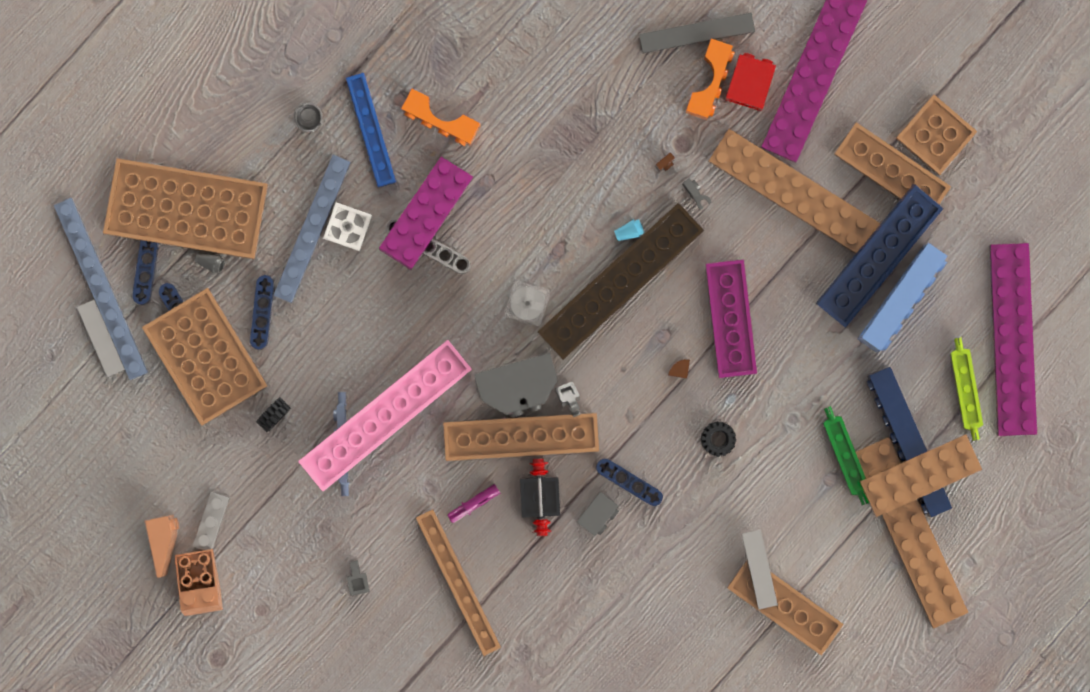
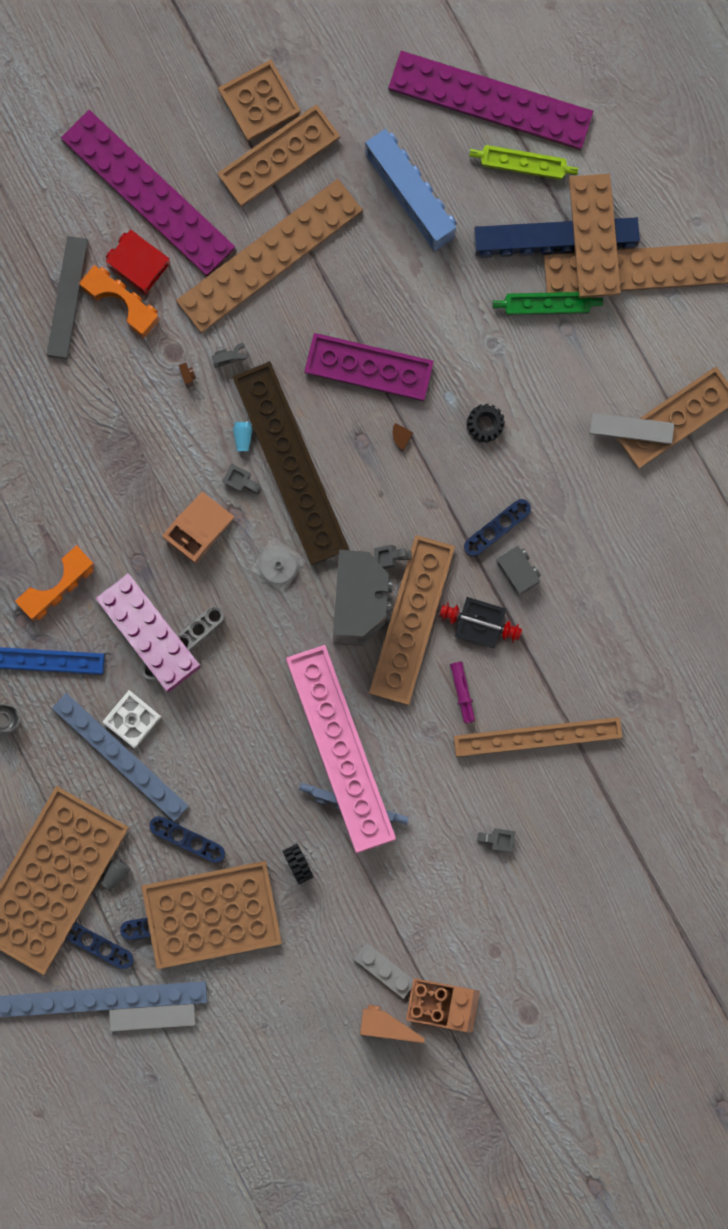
camera: 80 degrees left, 5 degrees down
dark blue plate [816,184,944,328] -> none
none -> nougat slope [162,491,235,565]
none -> dark grey plate [222,464,261,494]

